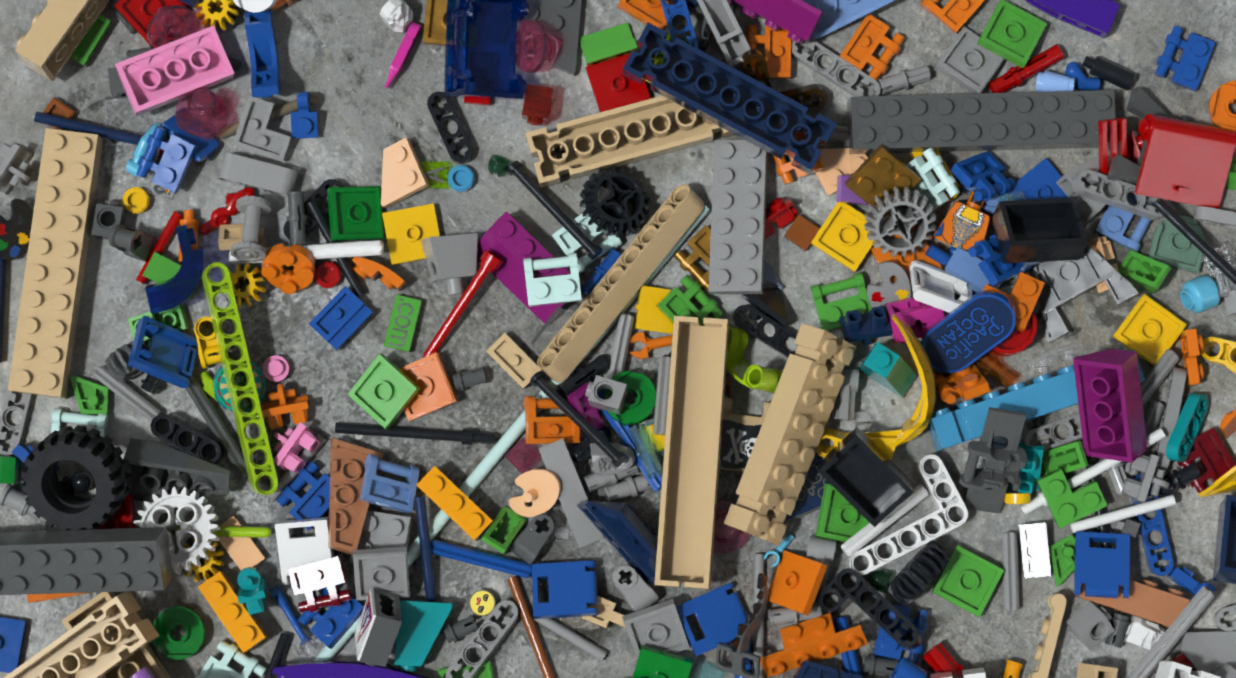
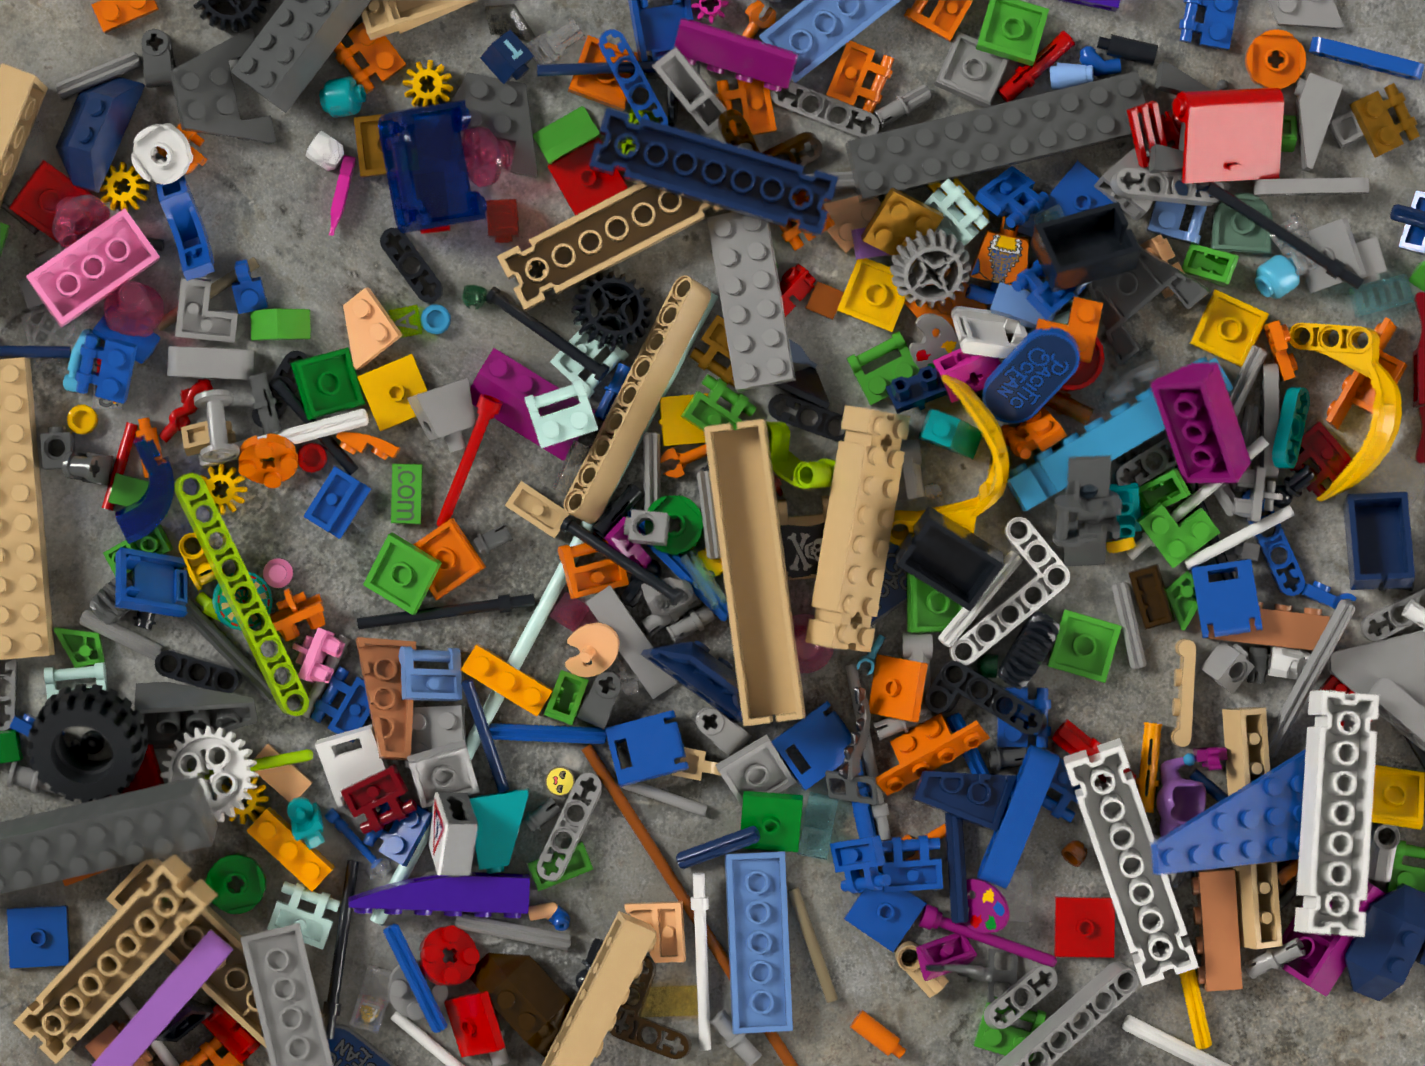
camera: 10 degrees left, 5 degrees up
none -> bright green slope [250,308,311,341]

